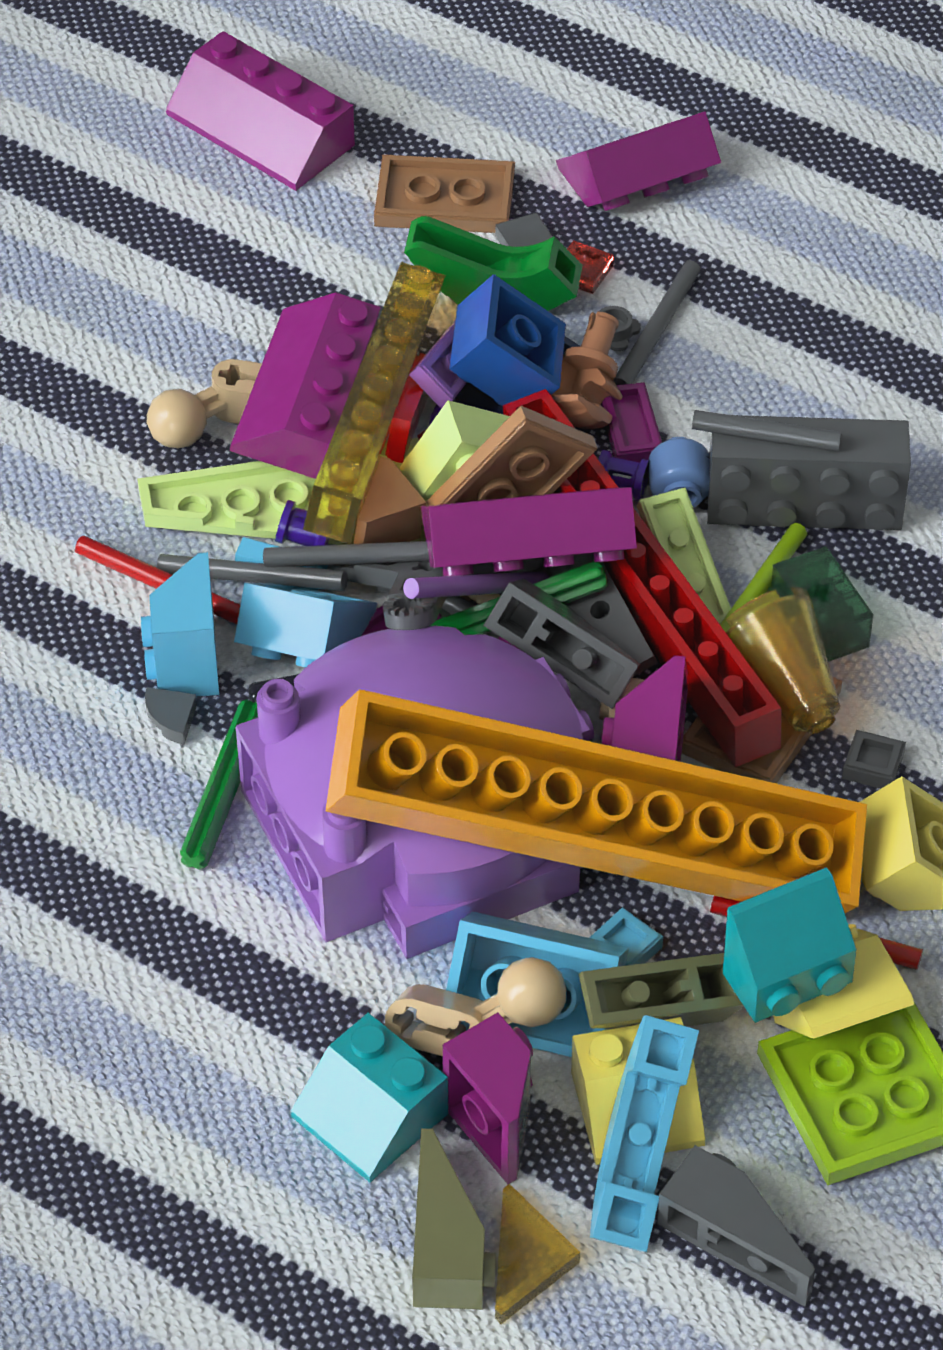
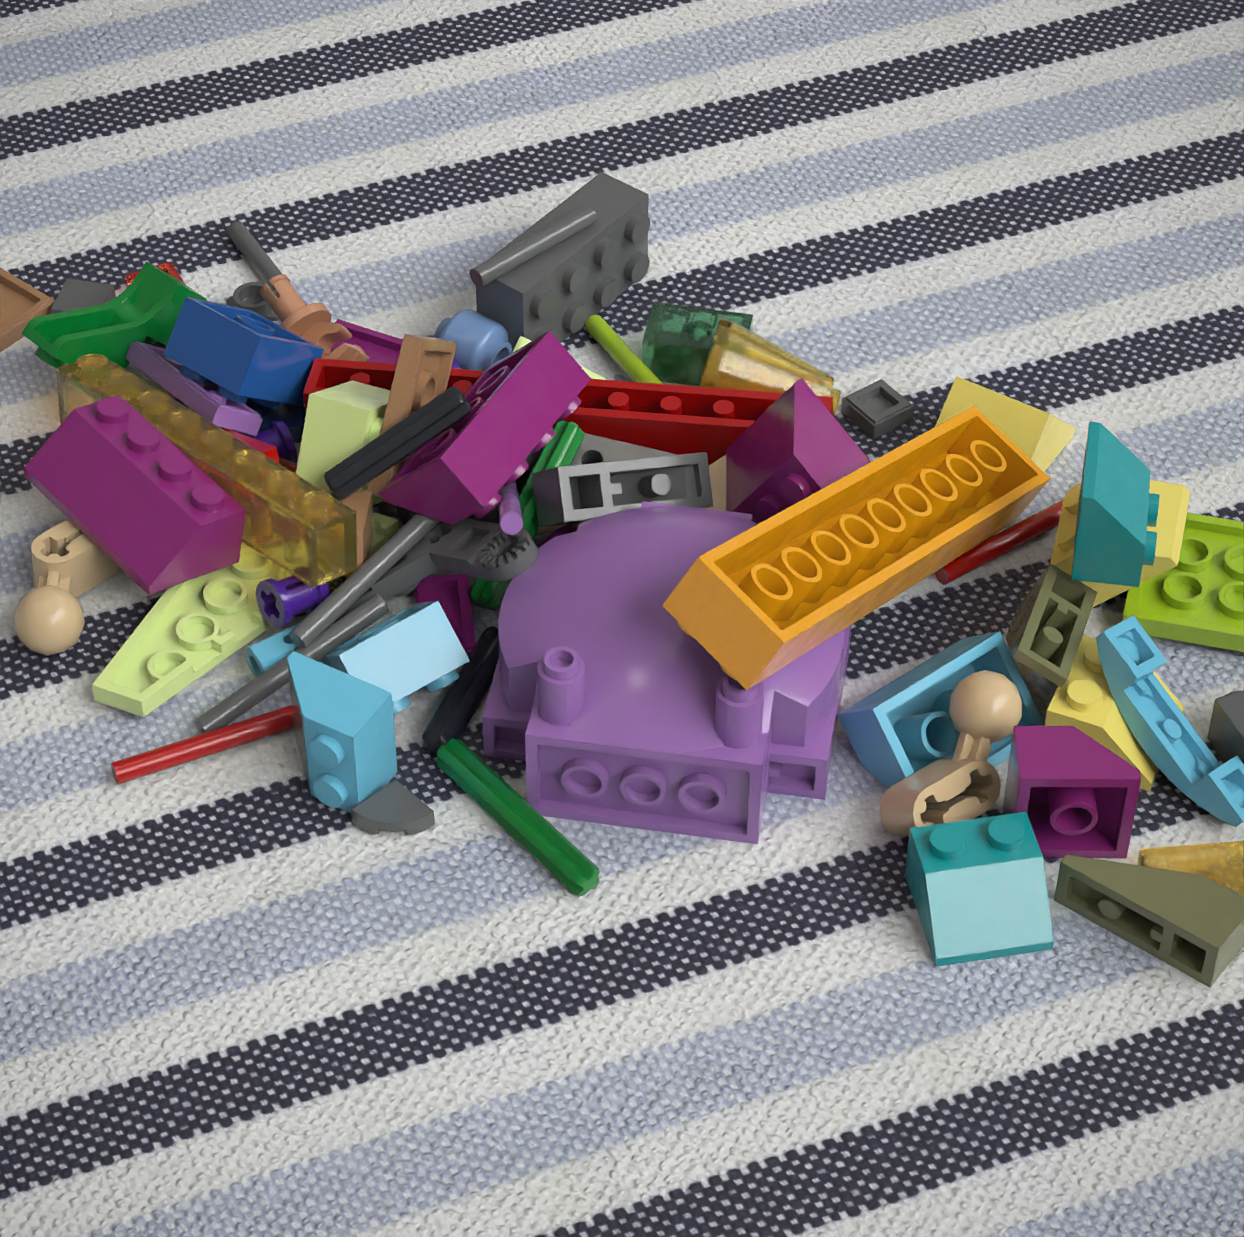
camera: 55 degrees left, 5 degrees down
magenta slope [556,111,721,211] -> none
medium azure tile [589,907,663,966] -> none
none -> black axle [324,386,471,500]

